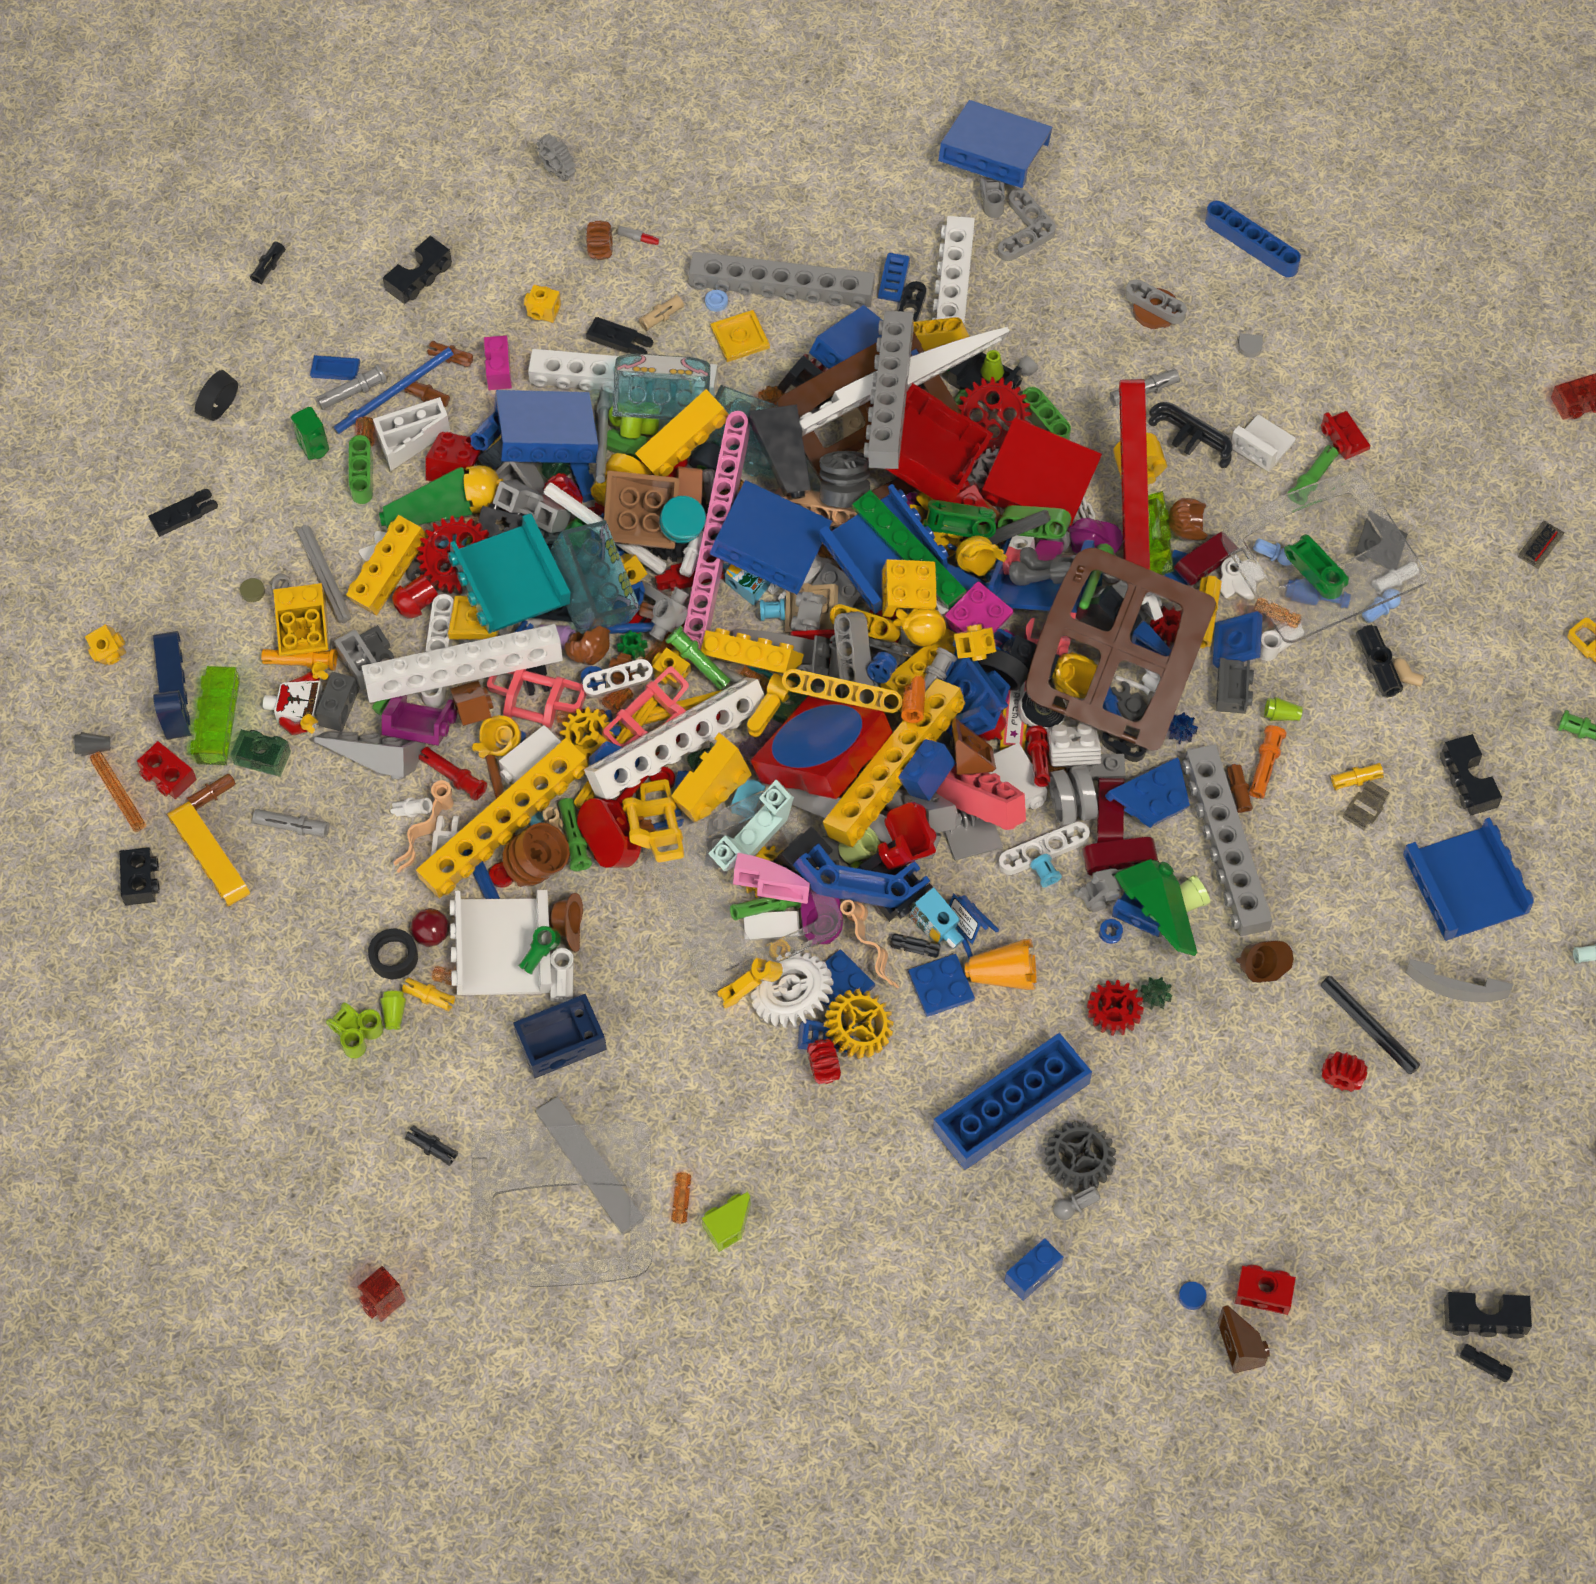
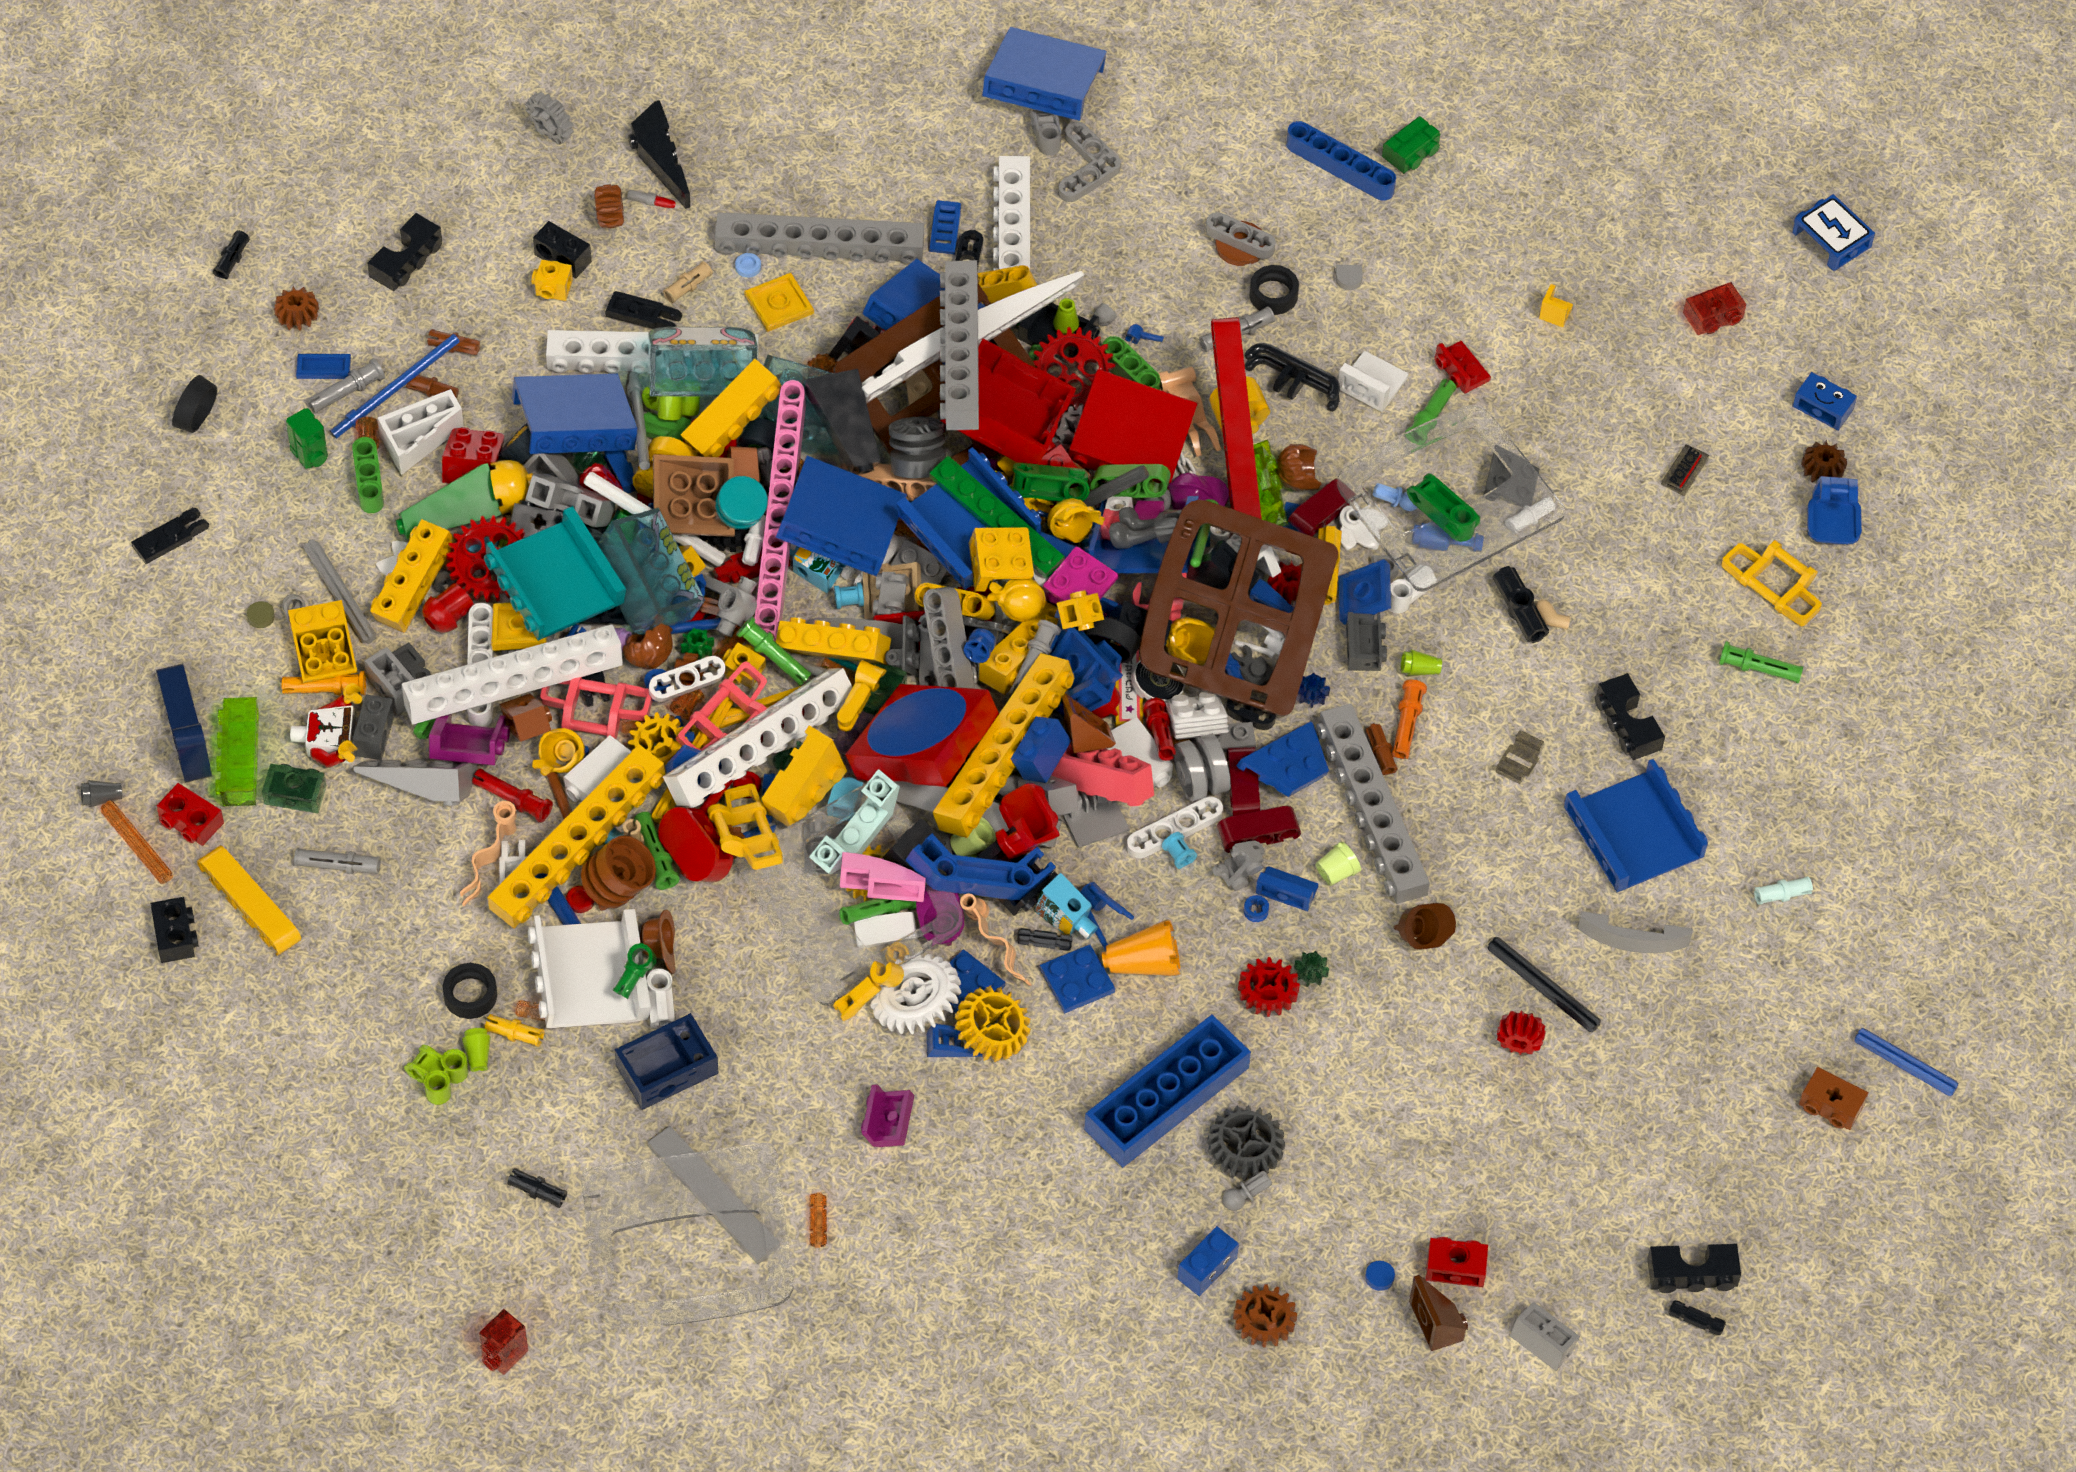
camera: 10 degrees left, 5 degrees down
yellow brick [85,624,126,665] -> none
dark orange axle [187,774,236,811] -> none
white axle [390,797,433,817] -> none
dark red hair [411,908,450,947] -> none
blue piece [470,411,501,451] -> none
dark pink brick [484,335,512,390] -> none
lime slope [702,1191,751,1252] -> none
yellow beam [782,669,902,713] -> none
red gear [807,1039,841,1084] -> none
orange hinge [901,676,926,723] -> none
sticker [949,893,981,945] -> none
green wedge [1115,859,1198,956] -> none
clear orange axle [1254,598,1302,628] -> none
yellow pin [1331,763,1384,791] -> none
light blue axle [1362,590,1401,623] -> none
none -> dark orange gear [274,286,319,331]
none -> black brick [533,221,592,279]
none -> black wedge [628,100,690,209]
none -> magenta bracket [861,1084,915,1147]
none -> blue hand [1125,324,1164,344]
none -> light nougat flag [1158,366,1221,457]
none -> dark orange gear [1233,1284,1297,1348]
none -> black tyre [1249,265,1299,315]
none -> green brick [1382,116,1441,174]
none -> light grey hinge [1510,1302,1580,1371]
none -> yellow panel [1539,284,1573,327]

